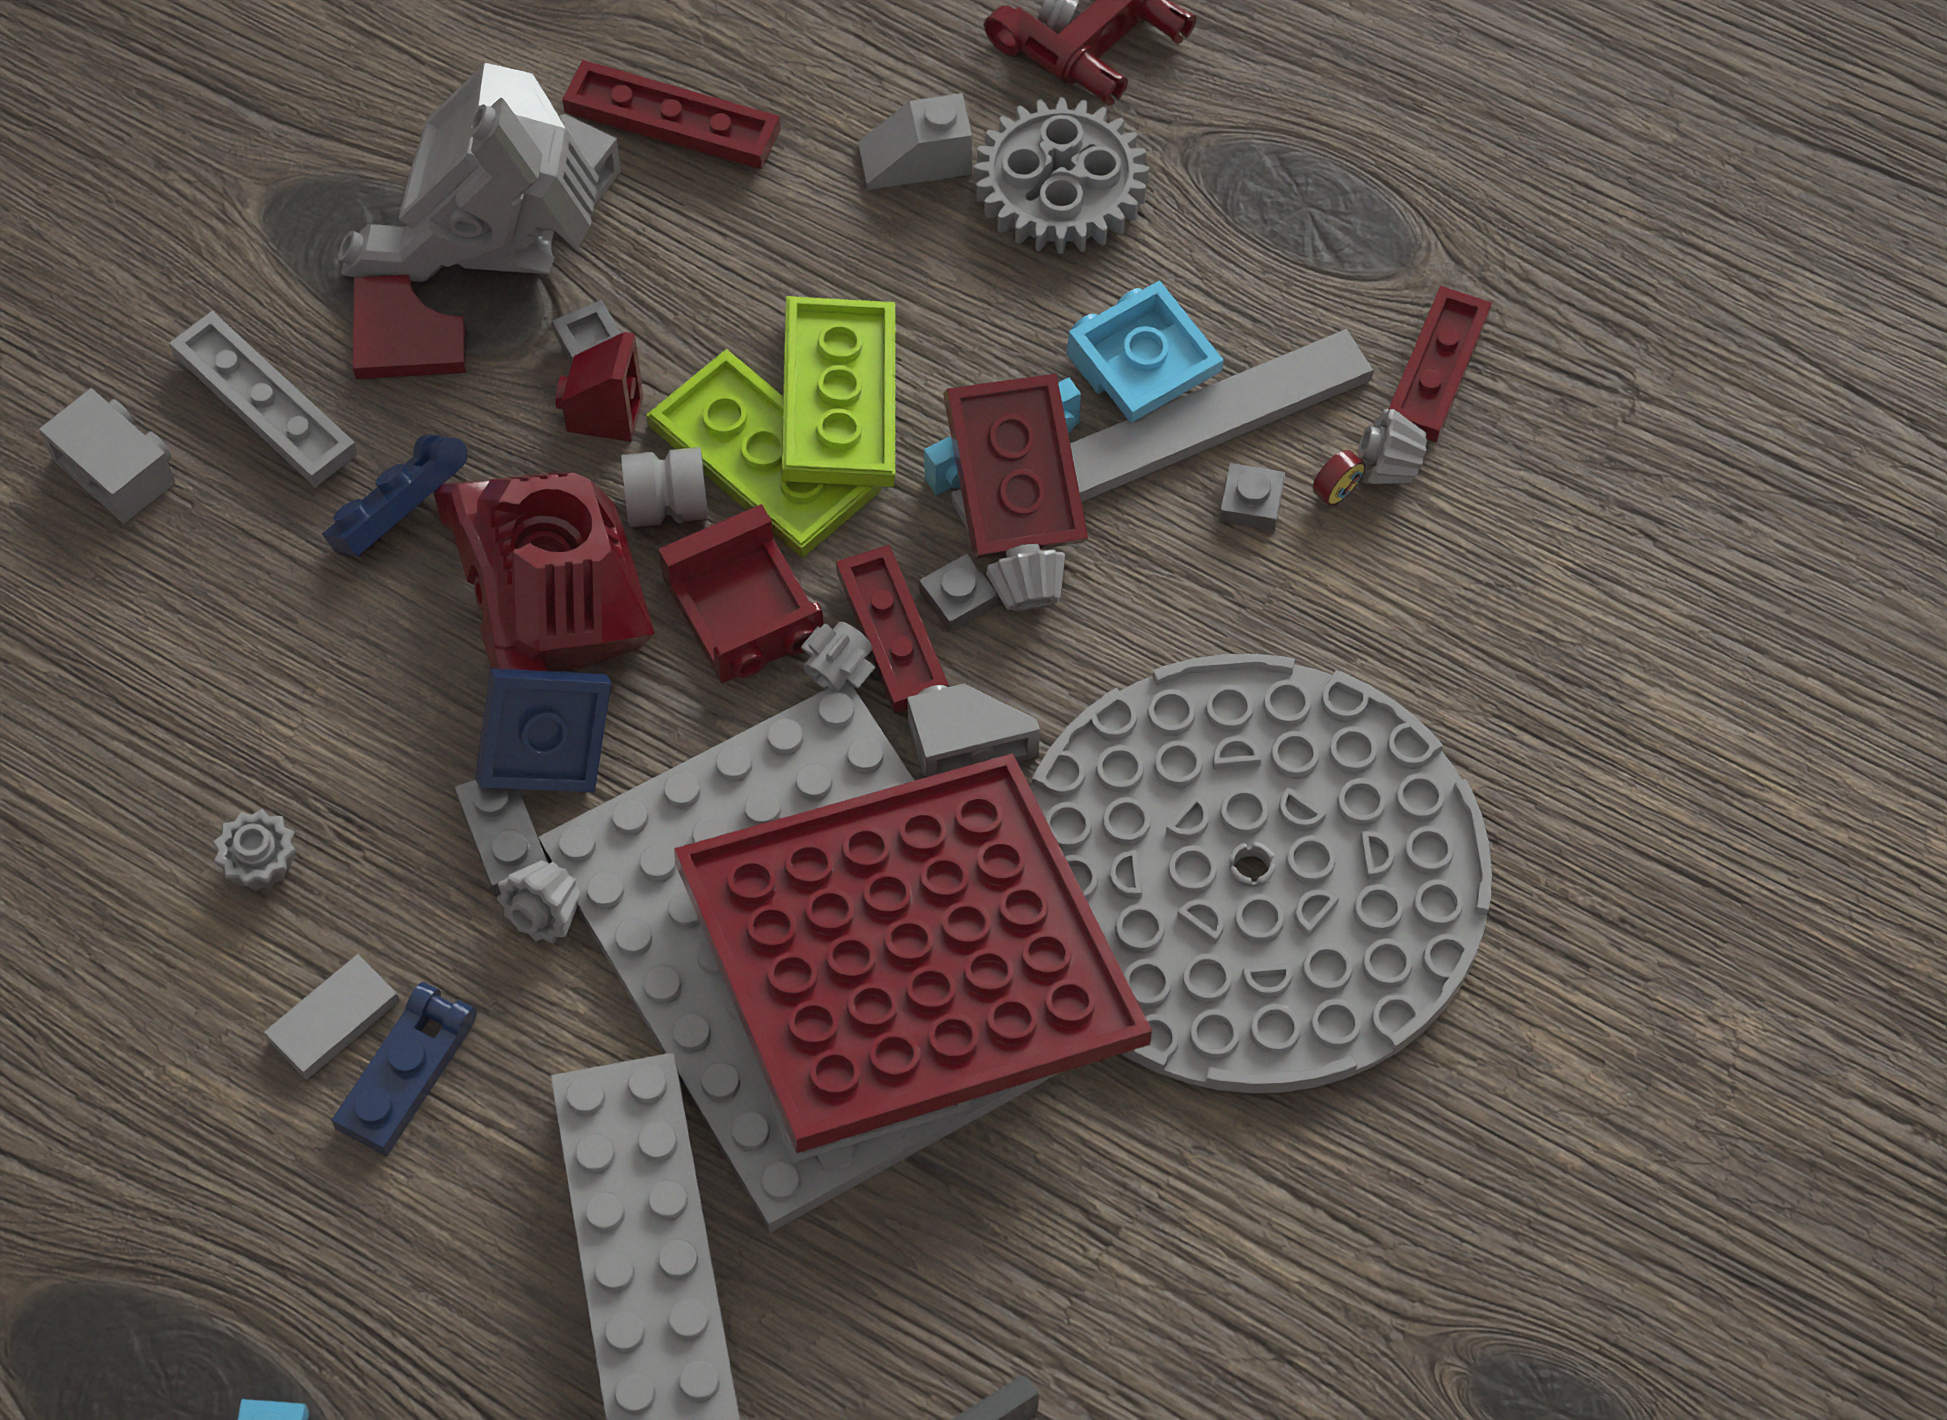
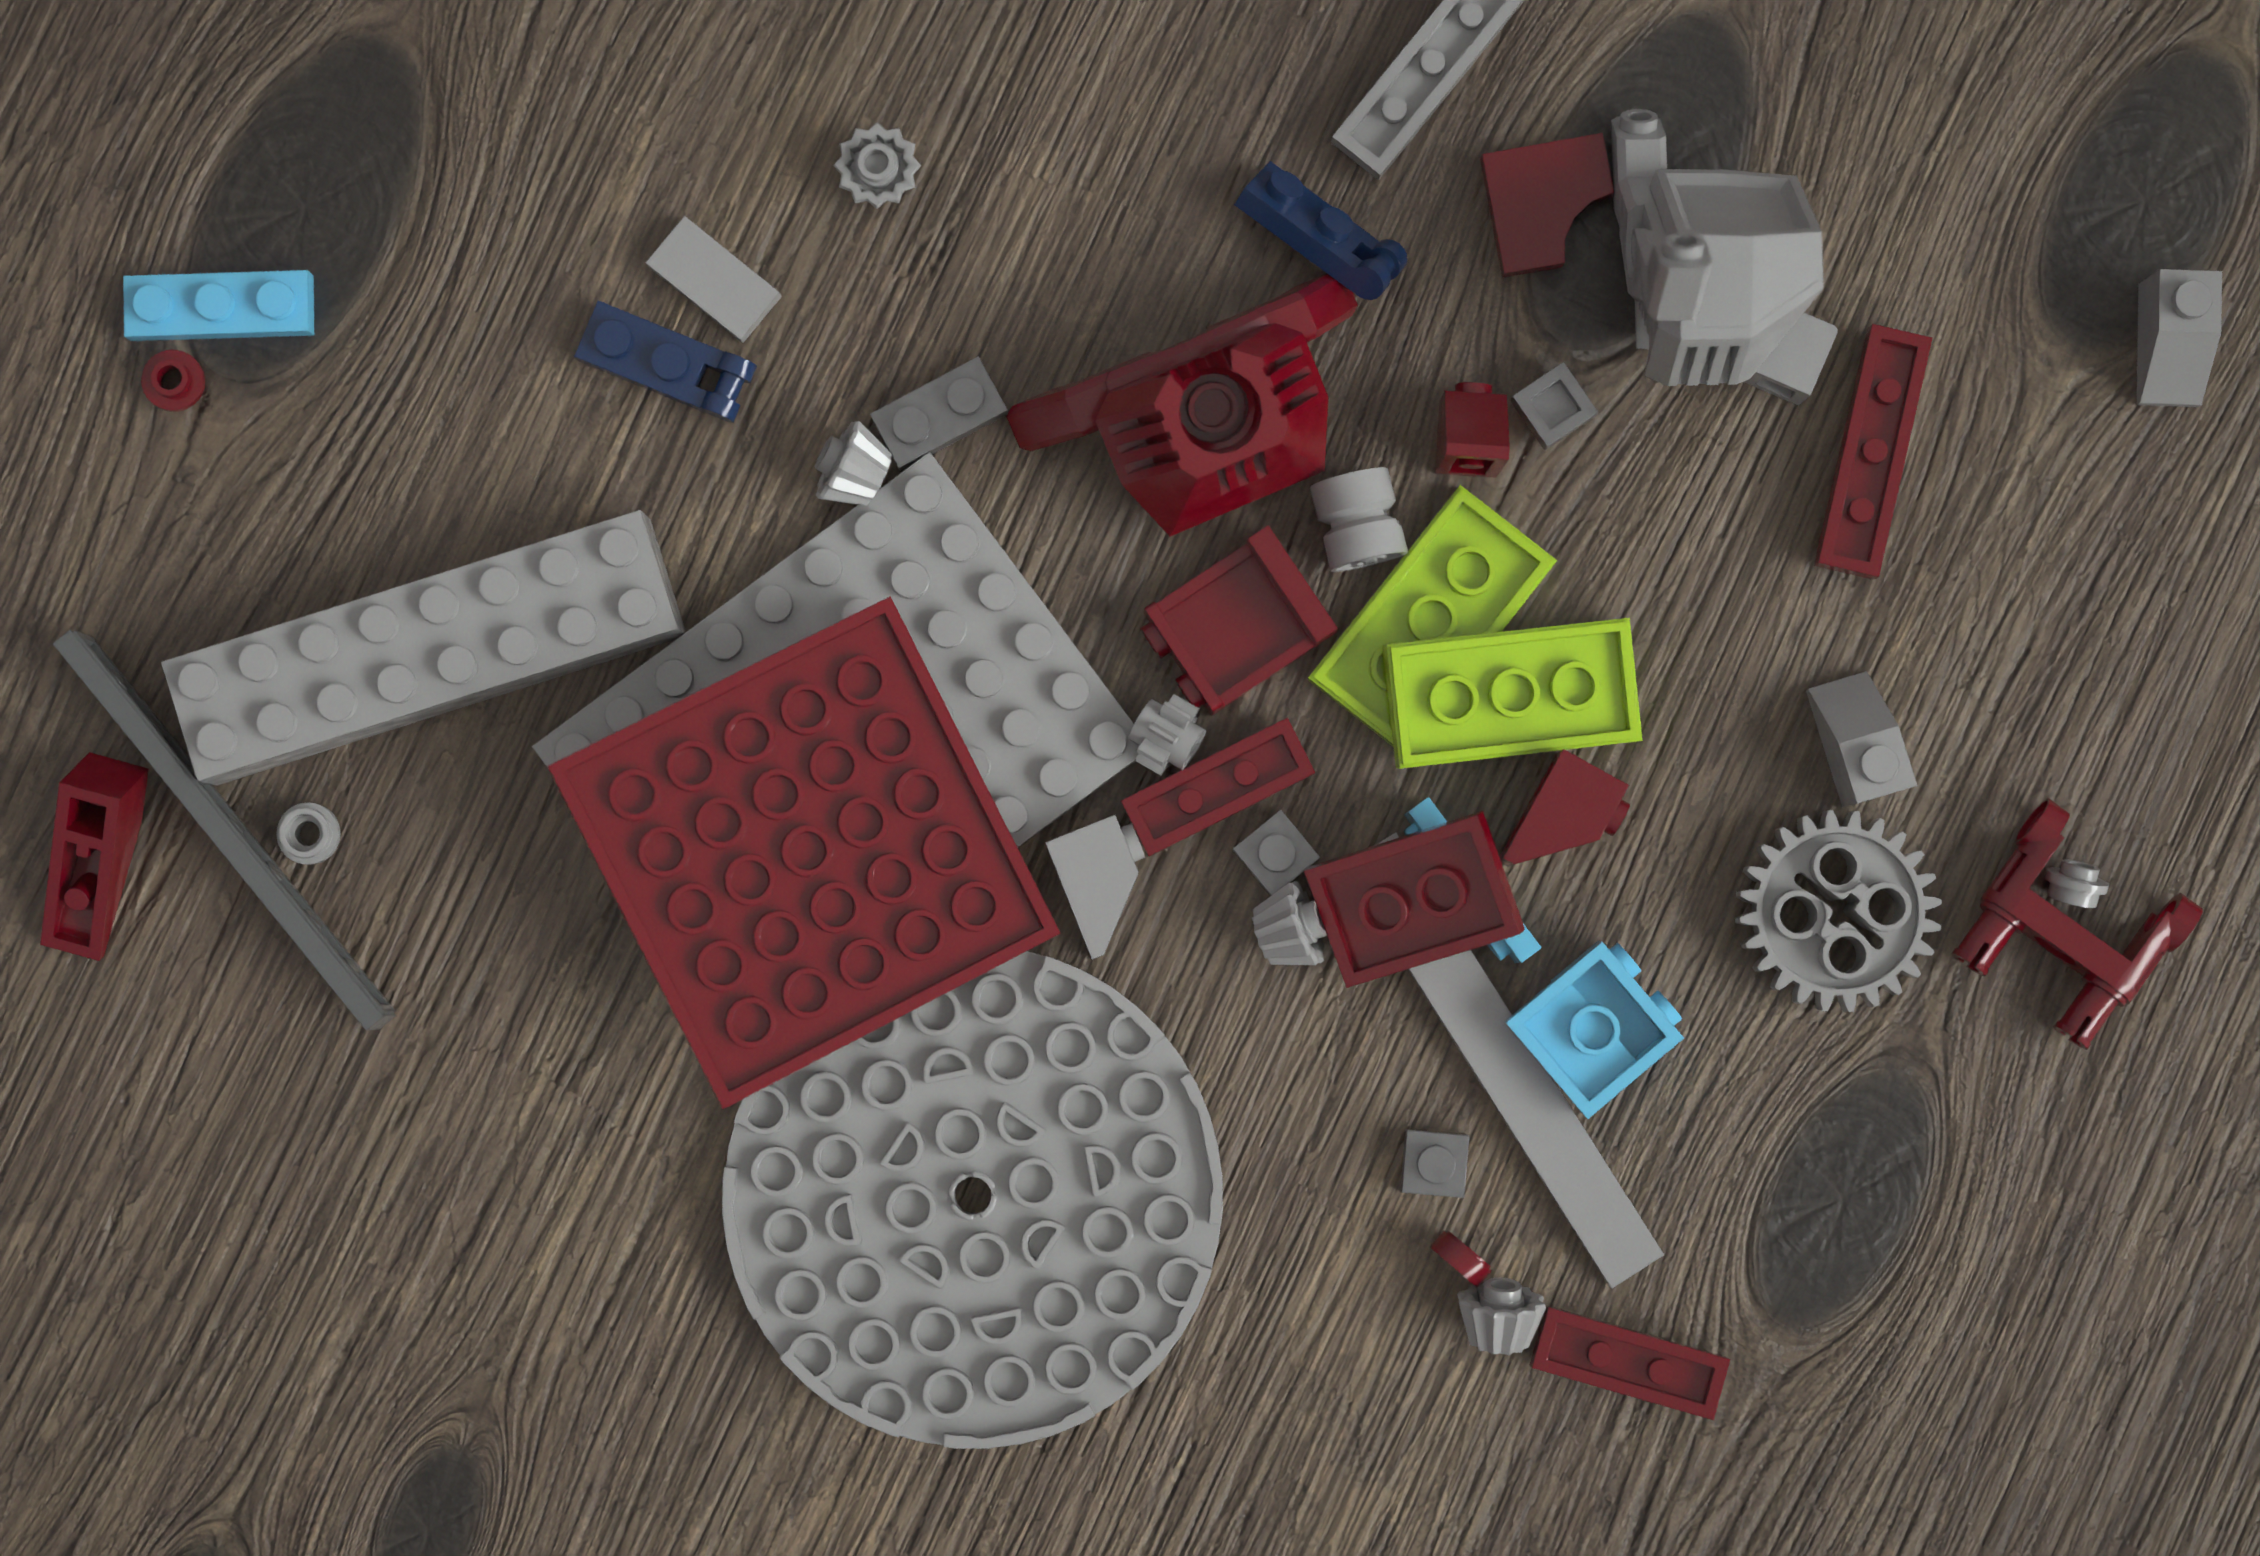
camera: 85 degrees right, 25 degrees up
dark blue plate [475,668,611,792] -> none
none -> dark red slope [1499,749,1630,867]

